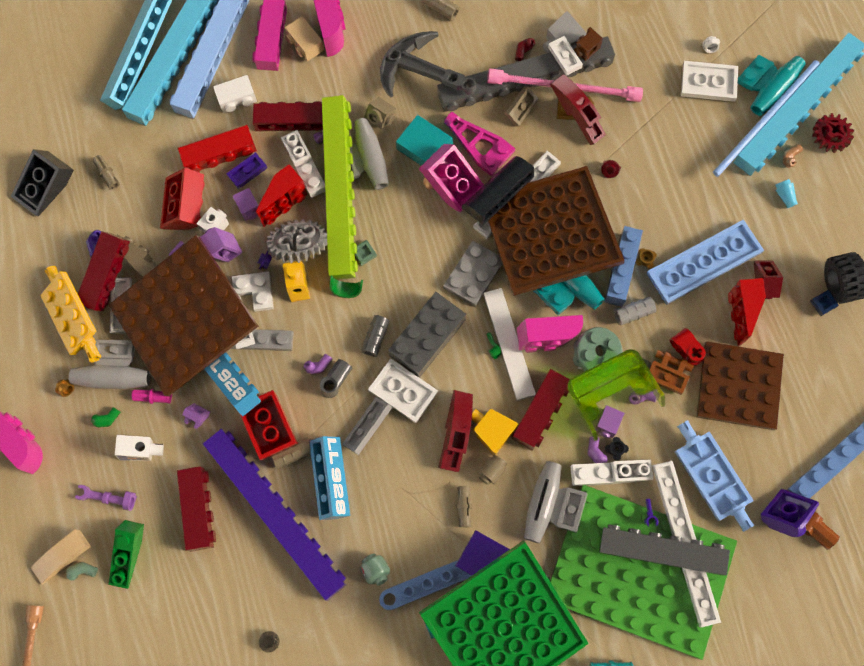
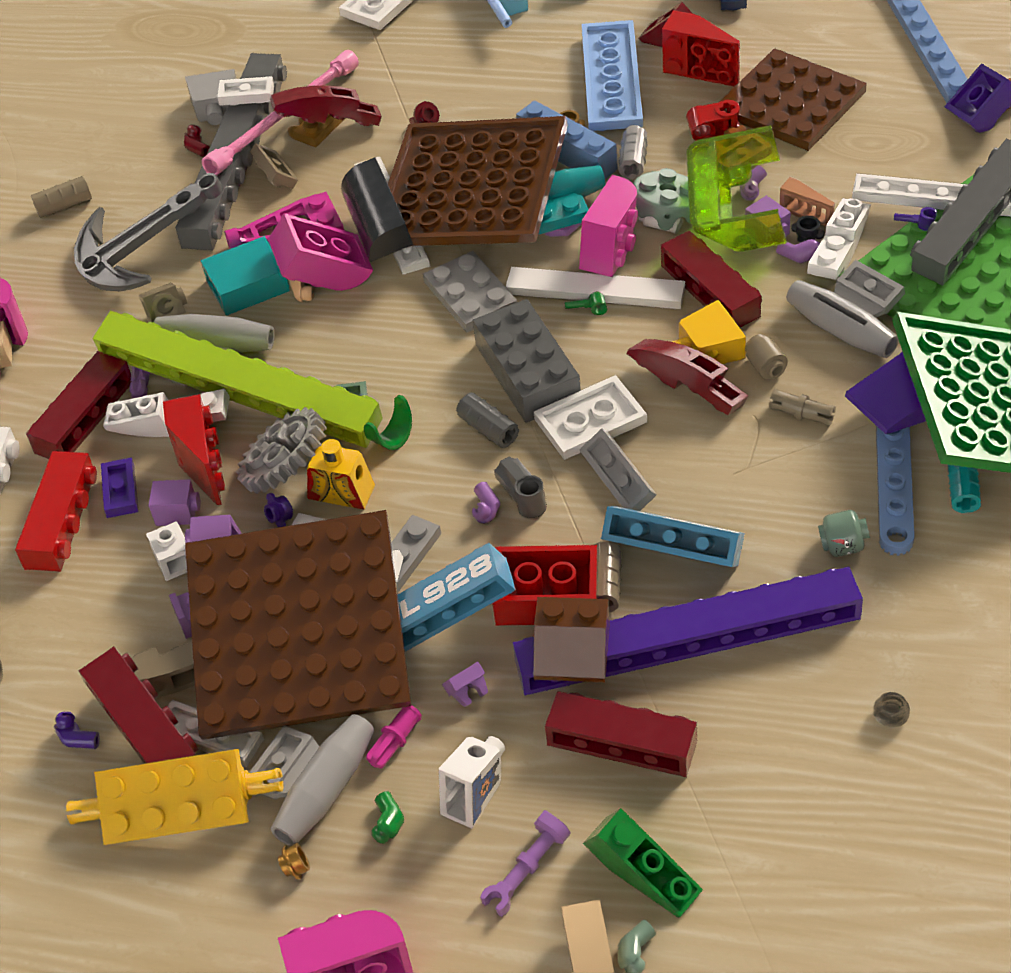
camera: 60 degrees left, 25 degrees down
red slope [160,168,205,230] -> none
reddish brown brick [574,27,603,61] -> none
light blue plate [675,420,754,532] -> none
none -> reddish brown slope [533,597,610,682]
none -> nougat slope [779,177,835,227]

